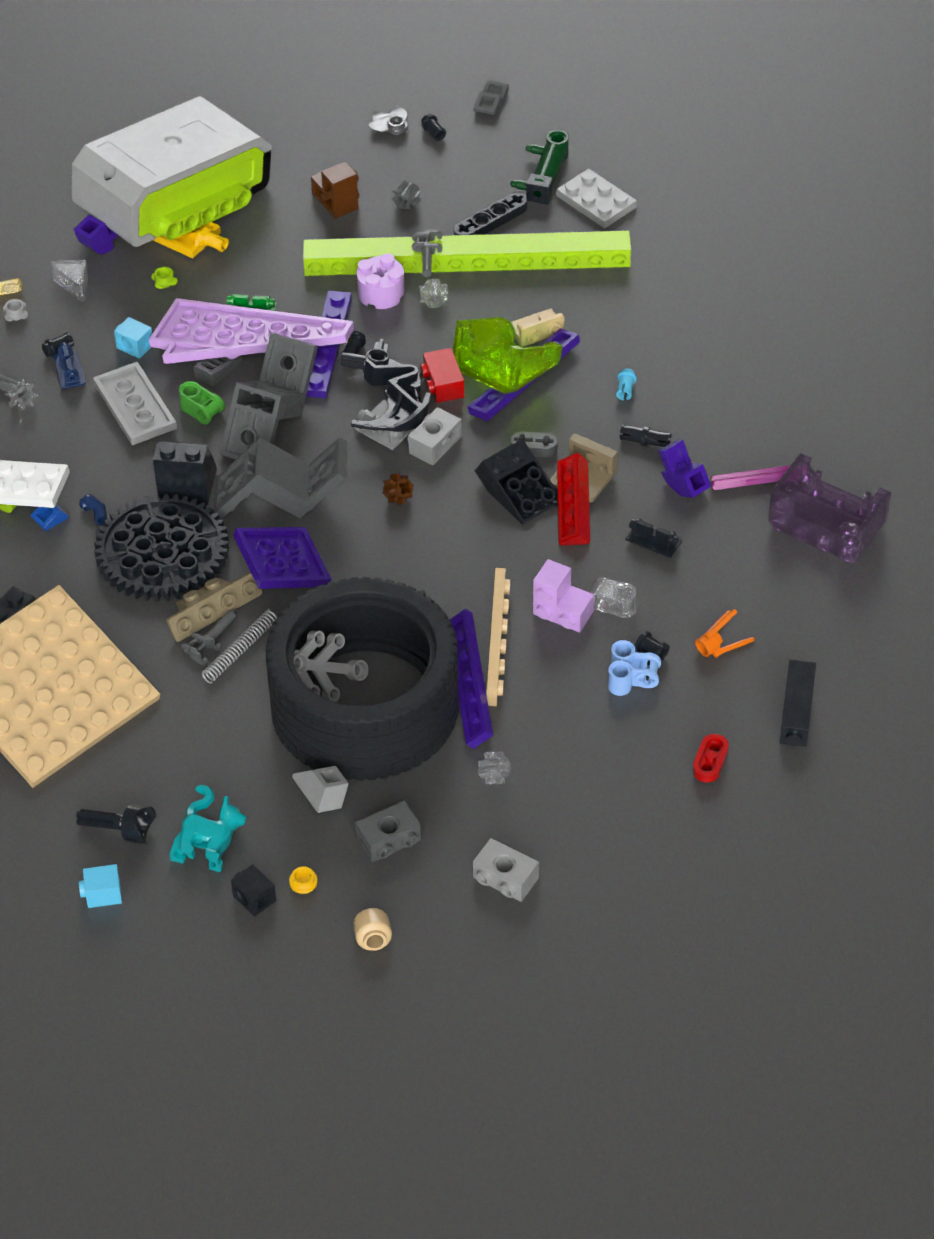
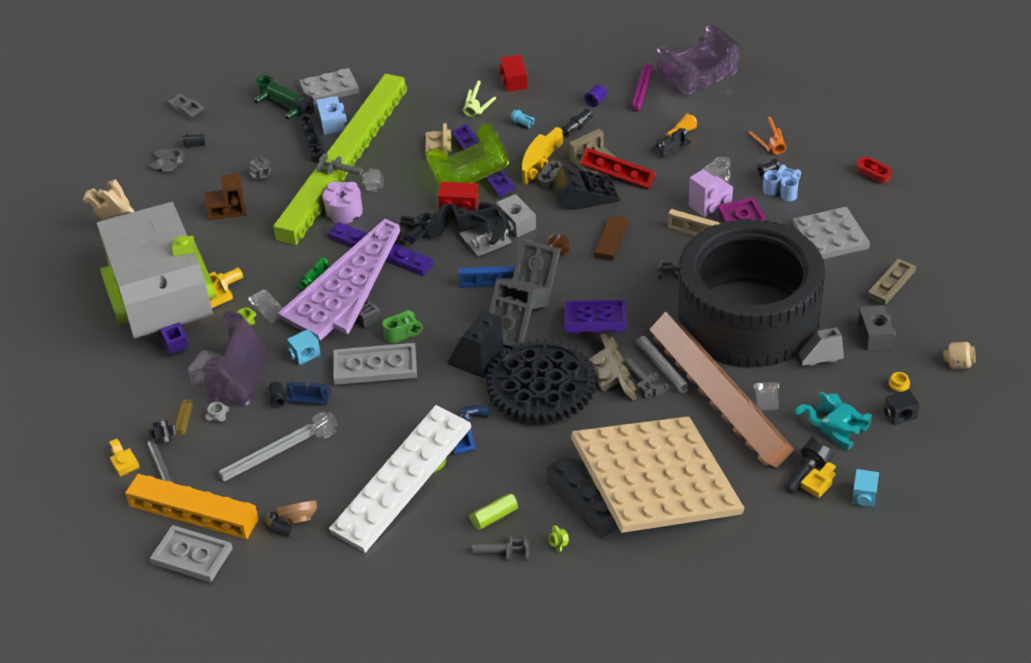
camera: 65 degrees left, 5 degrees down
dark grey bracket [220,332,318,459] -> none
light grey brick [473,838,539,902] -> none
clear gear [478,751,511,785] -> none
dark purple brick [659,439,711,498] -> none
black slope [779,659,816,747] -> none
none -> tan animal [83,179,134,221]
none -> lime plate [172,236,195,256]
none -> clear purple windscreen [202,311,270,407]
none -> clear tile [248,289,283,324]
none -> light blue brick [317,96,347,135]
none -> blue plate [459,266,515,288]
none -> yellowish green plant [462,81,496,117]
none -> red brick [498,55,528,92]
none -> yellow slope [522,127,563,185]
none -> dark purple beam [584,84,607,107]
none -> reddish brown tile [594,215,629,260]
none -> nougat brick [649,312,794,468]
none -> light orange cone [666,113,697,137]
none -> magenta plate [718,197,767,223]
none -> clear tile [753,382,779,411]
none -> light grey plate [792,206,870,259]
none -> yellow plate [801,462,836,498]
none -> dark tan plate [867,259,916,305]

